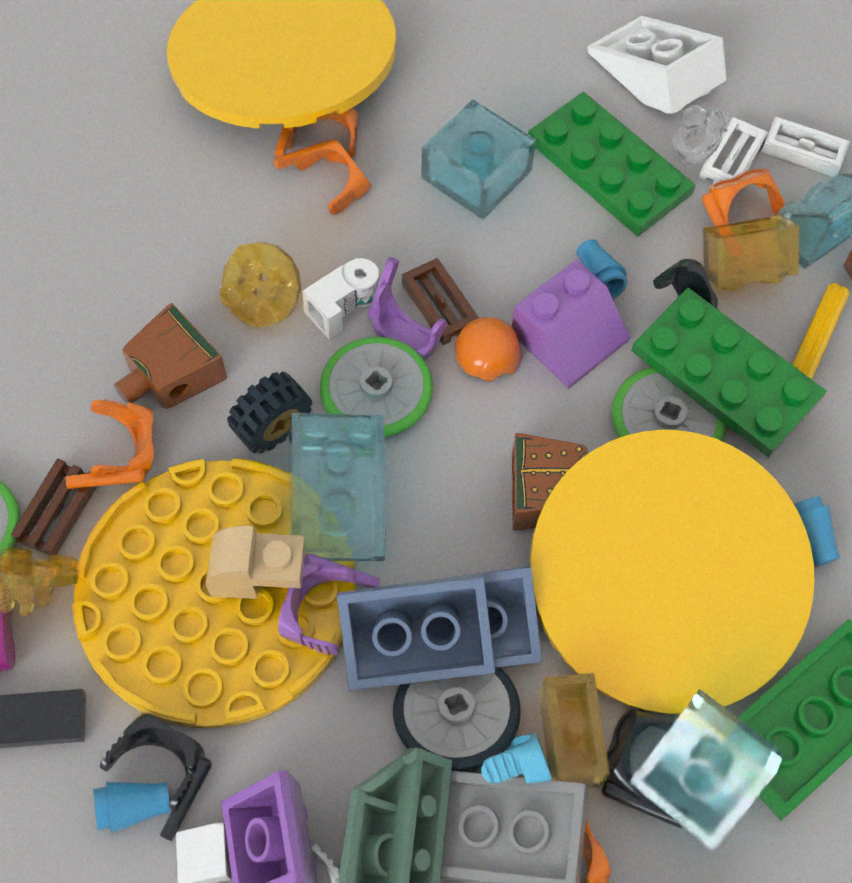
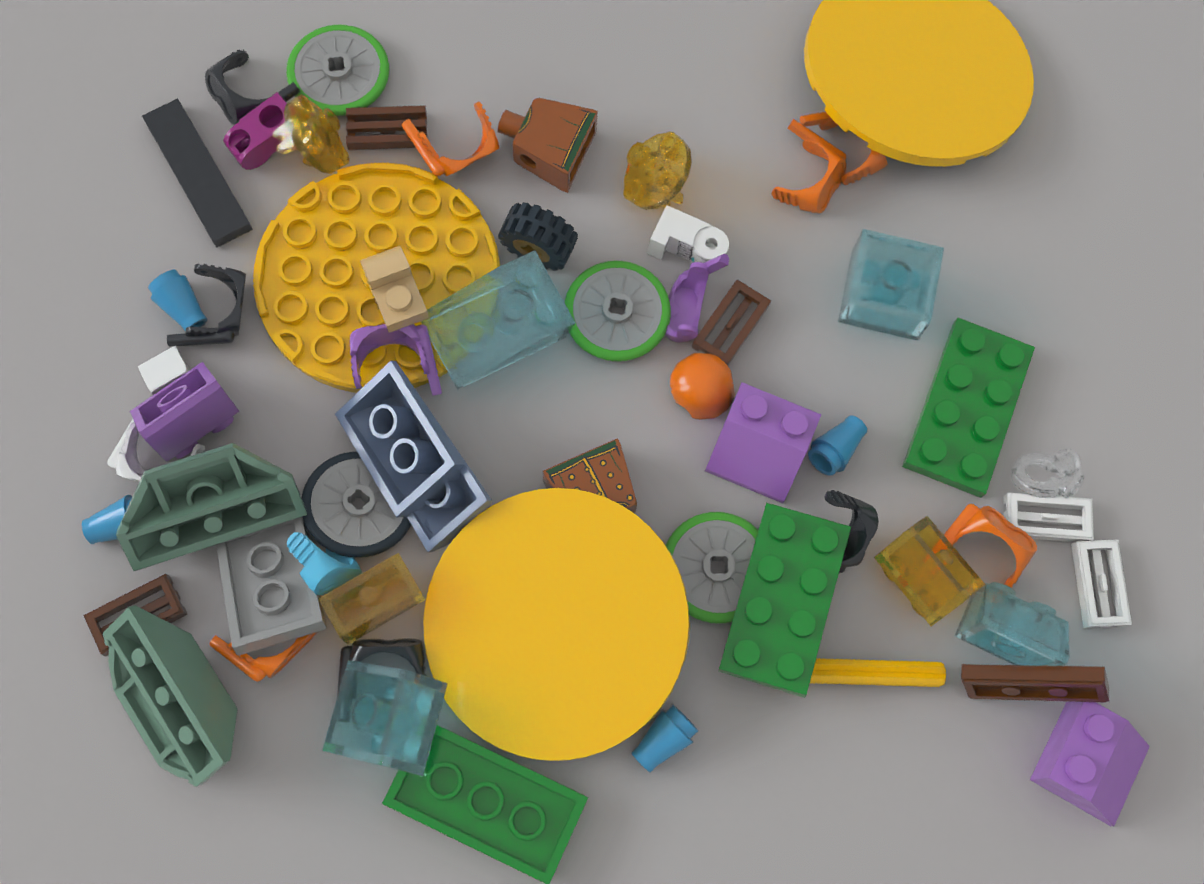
camera: 60 degrees right, 10 degrees up
white slope [587,16,726,114] -> none

